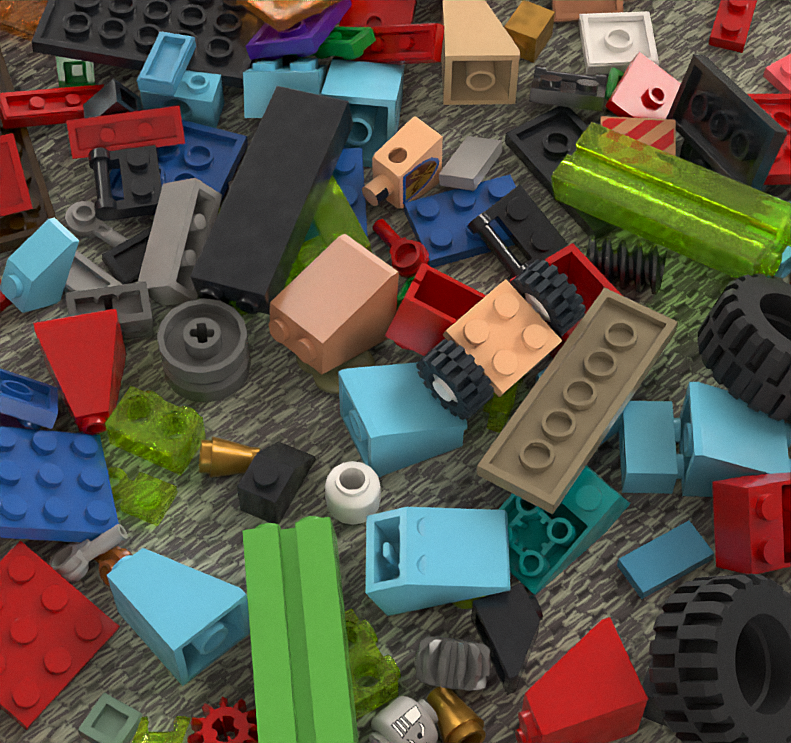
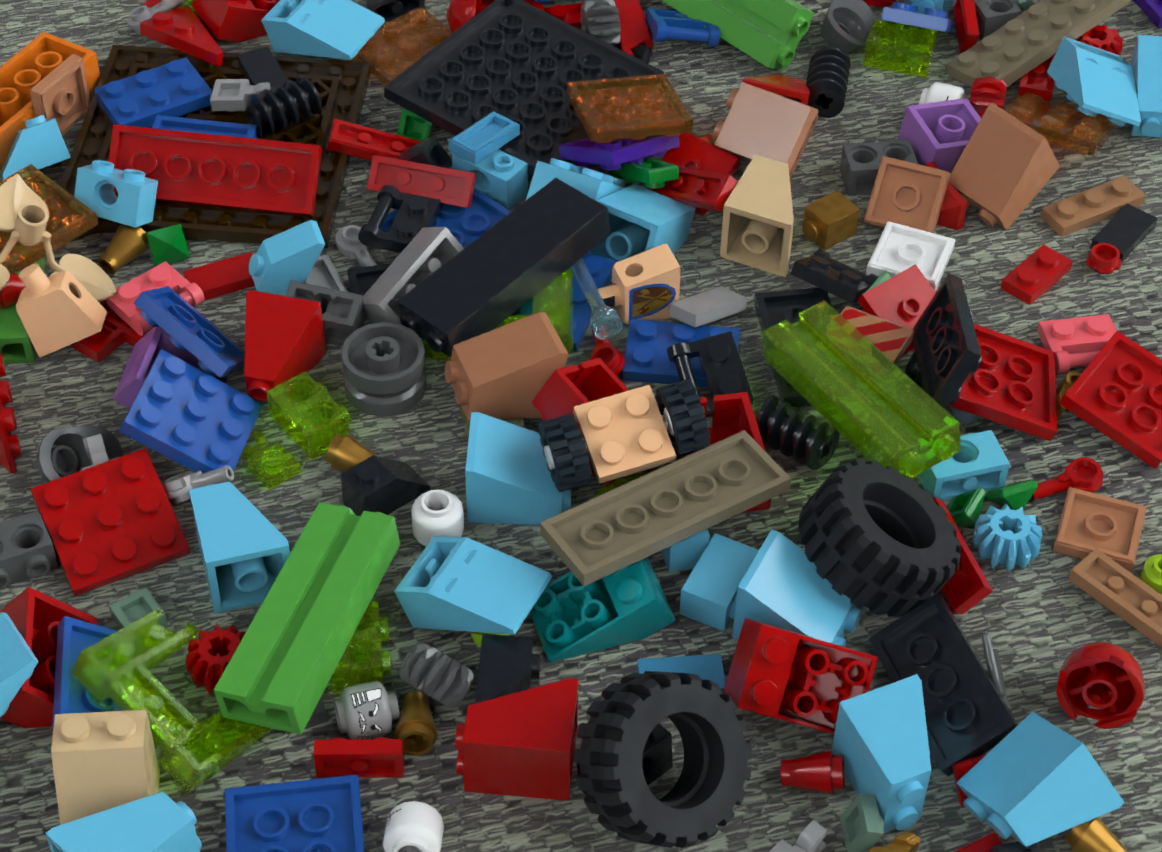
camera: 25 degrees right, 10 degrees down
none -> clear light blue piece [571,258,623,340]

